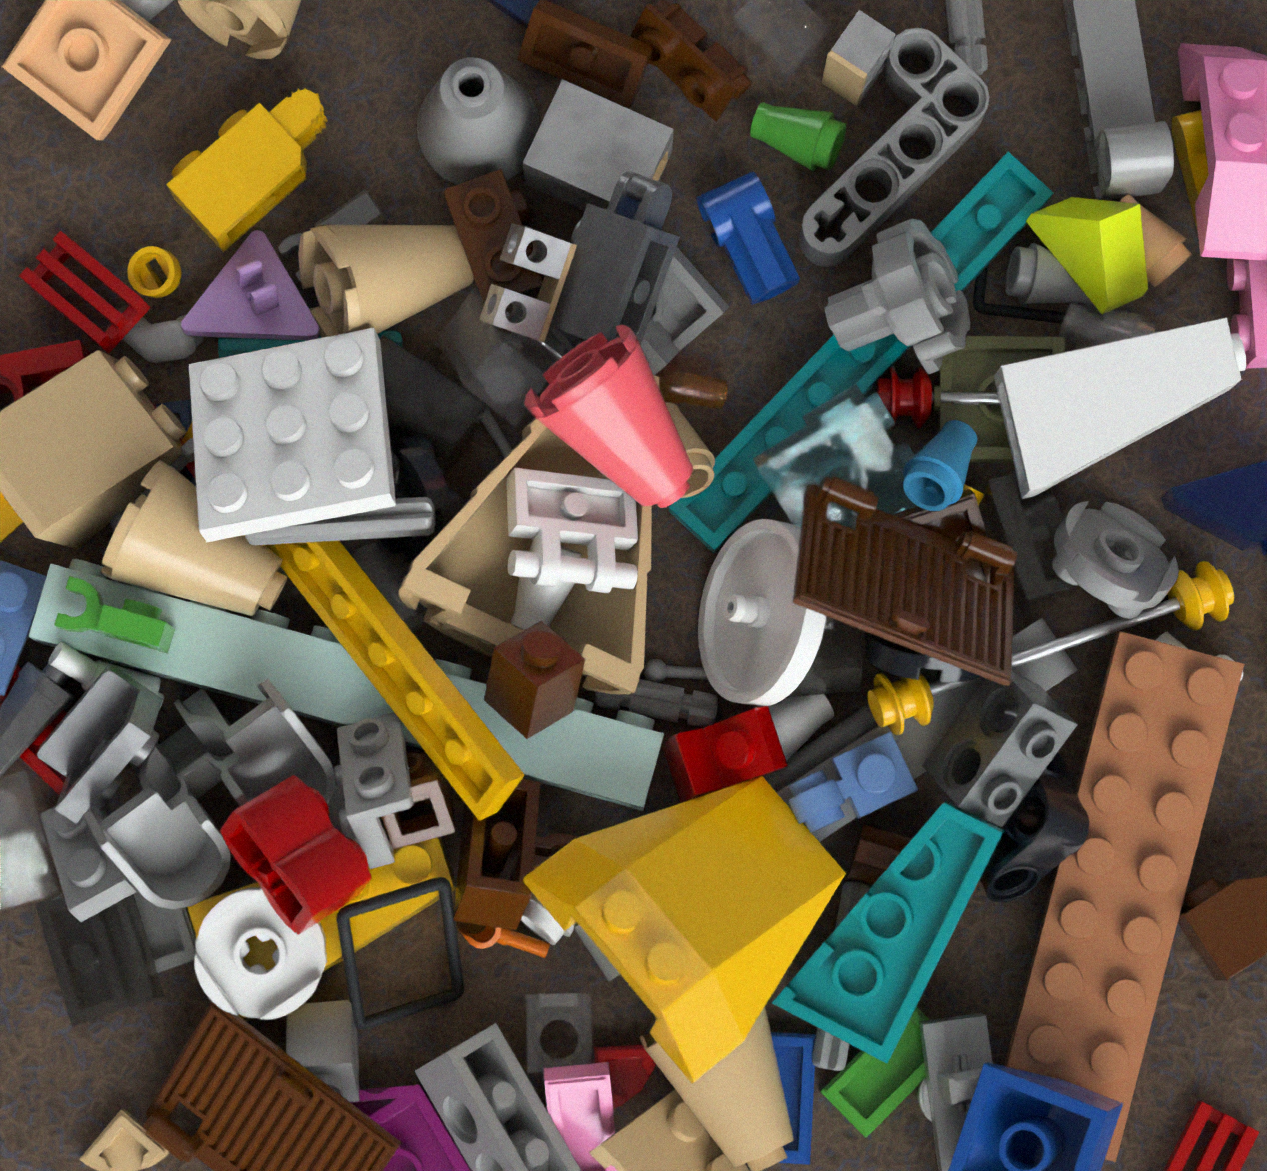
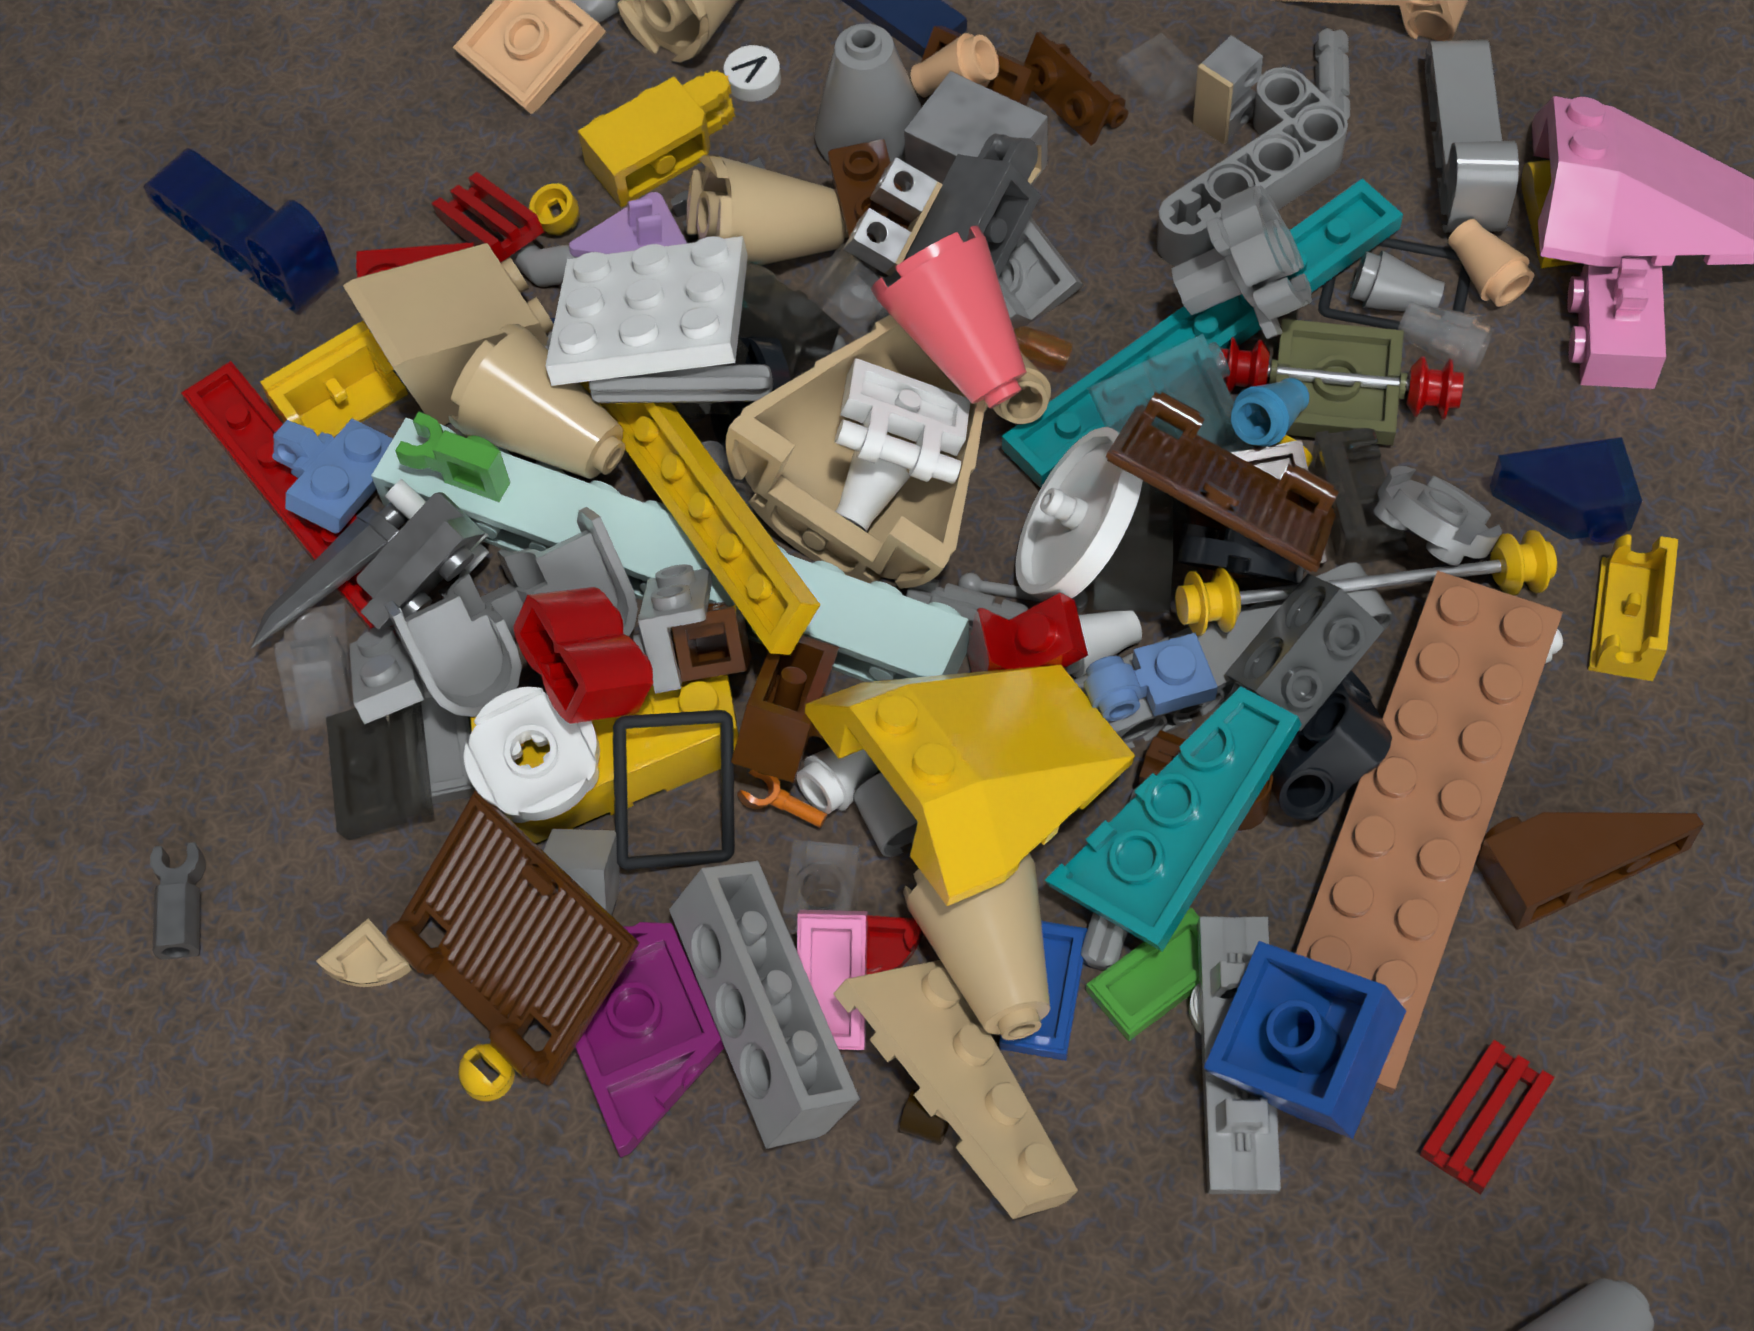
camera: 15 degrees right, 20 degrees down
reddish brown brick [484,620,585,739] -> none
blue piece [696,171,800,305] -> none
bright green cone [750,102,846,171] -> none
white slope [994,318,1246,499] -> none
neon yellow slope [1026,197,1148,315] -> none
none -> white tile [724,45,781,101]
none -> light nougat cone [911,33,999,97]

